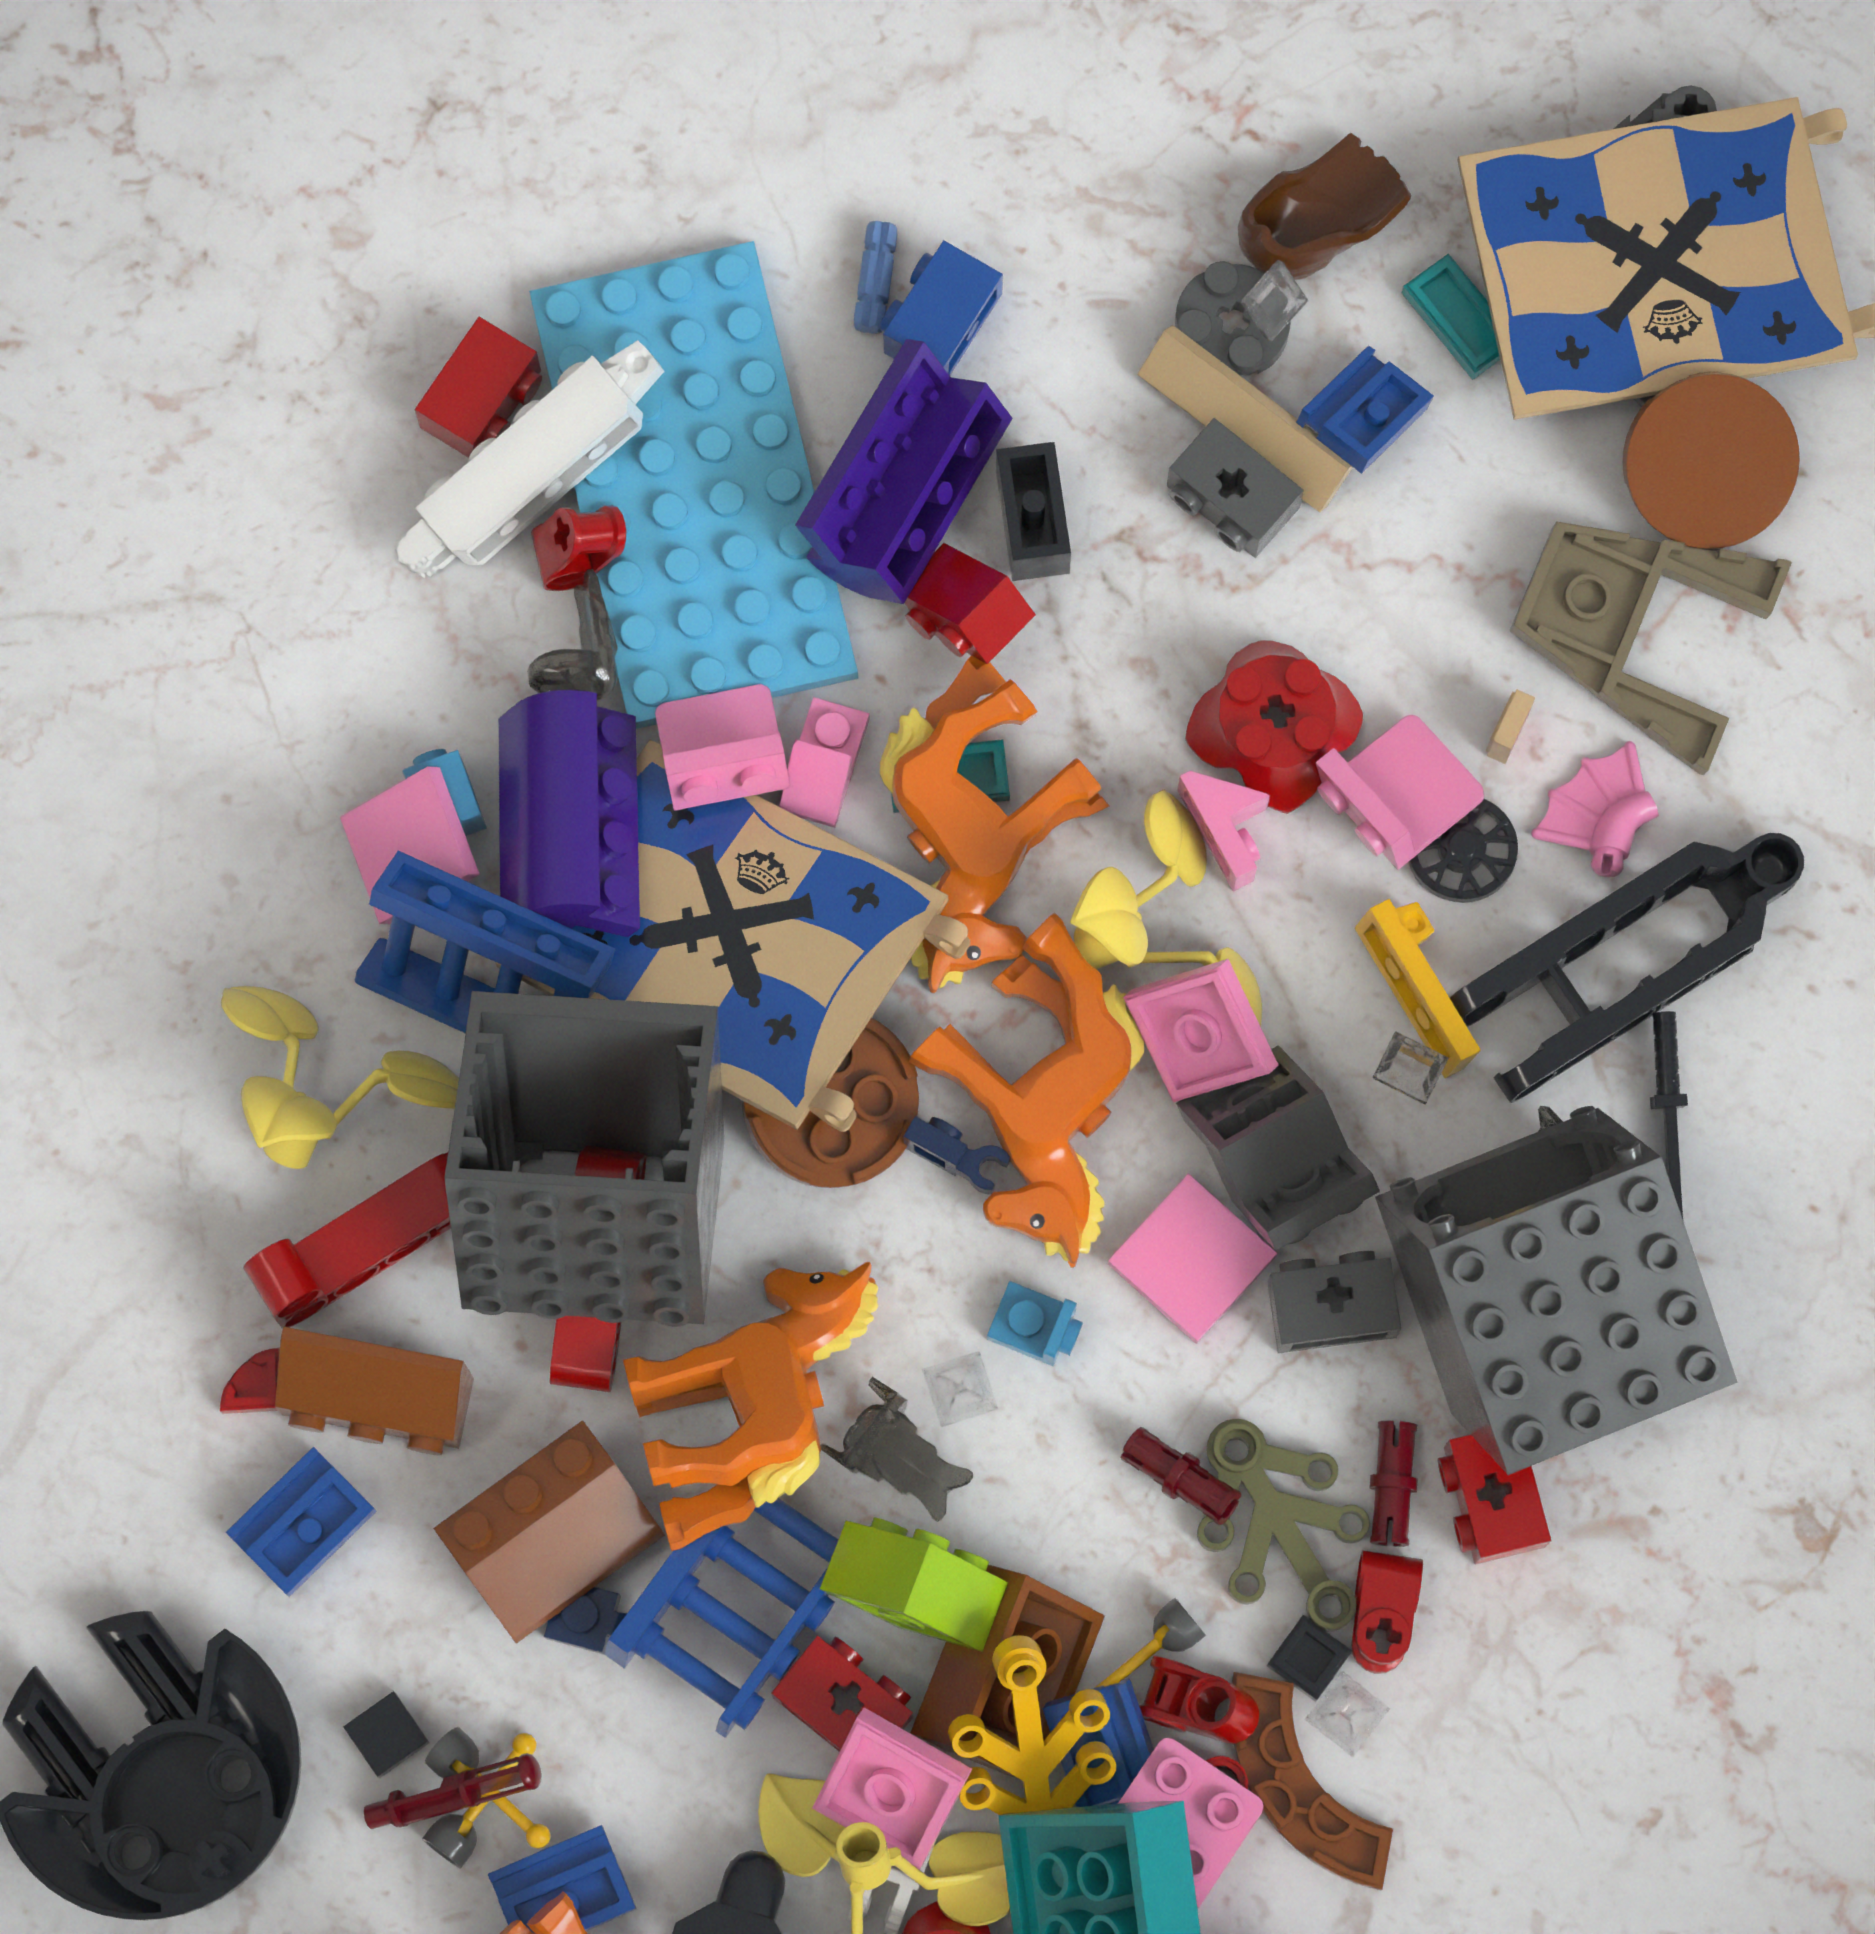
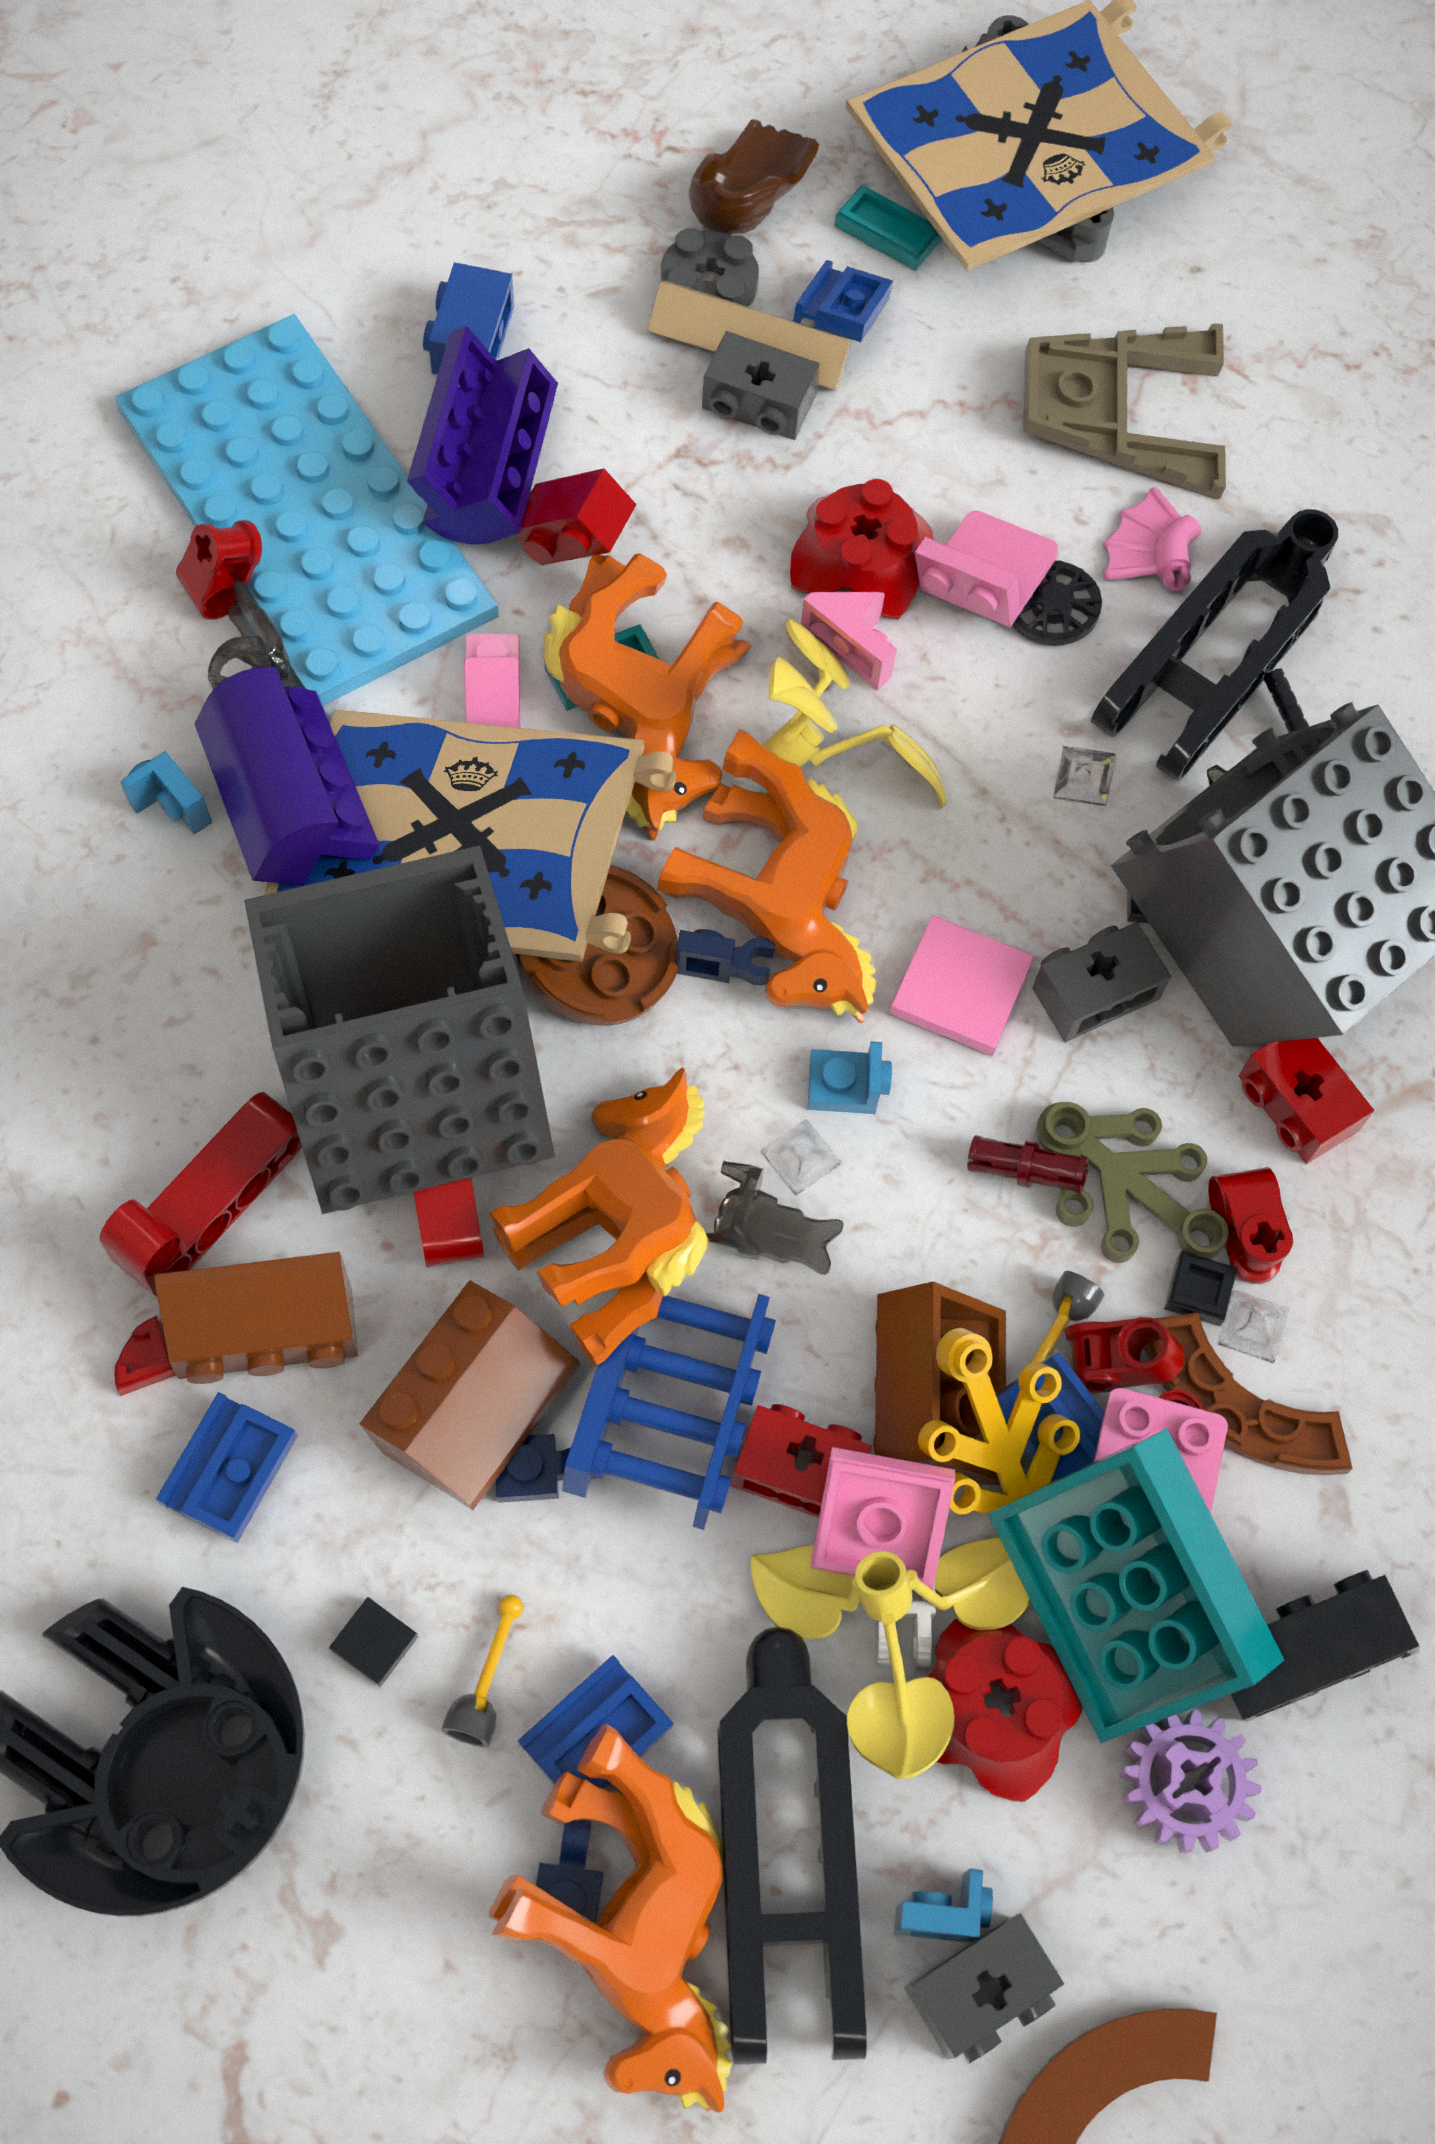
camera: 25 degrees left, 10 degrees down
light yellow plant [221,986,459,1169] -> none
bright pink tile [340,766,480,924] -> none
blue fence [355,850,615,1034] -> none
dark red piece [364,1753,542,1829] -> none
white hinge [395,340,665,578] -> none
red brick [414,316,543,458] -> none
hinge [425,1727,550,1849] -> none
bright pink bracket [655,684,790,811] -> none
lime brick [820,1517,1008,1652] -> none
medium blue axle [854,221,897,334] -> none
black brick [996,442,1071,581] -> none
bright pink tile [1123,959,1278,1102] -> none
dark grey bracket [1176,1045,1380,1251] -> none
clear slope [1240,260,1309,342] -> none
yellow hinge [1354,899,1481,1078] -> none
dark red pin [1369,1420,1418,1547] -> none
tan tile [1486,689,1535,764] -> none
dark orange tile [1622,372,1800,549] -> none

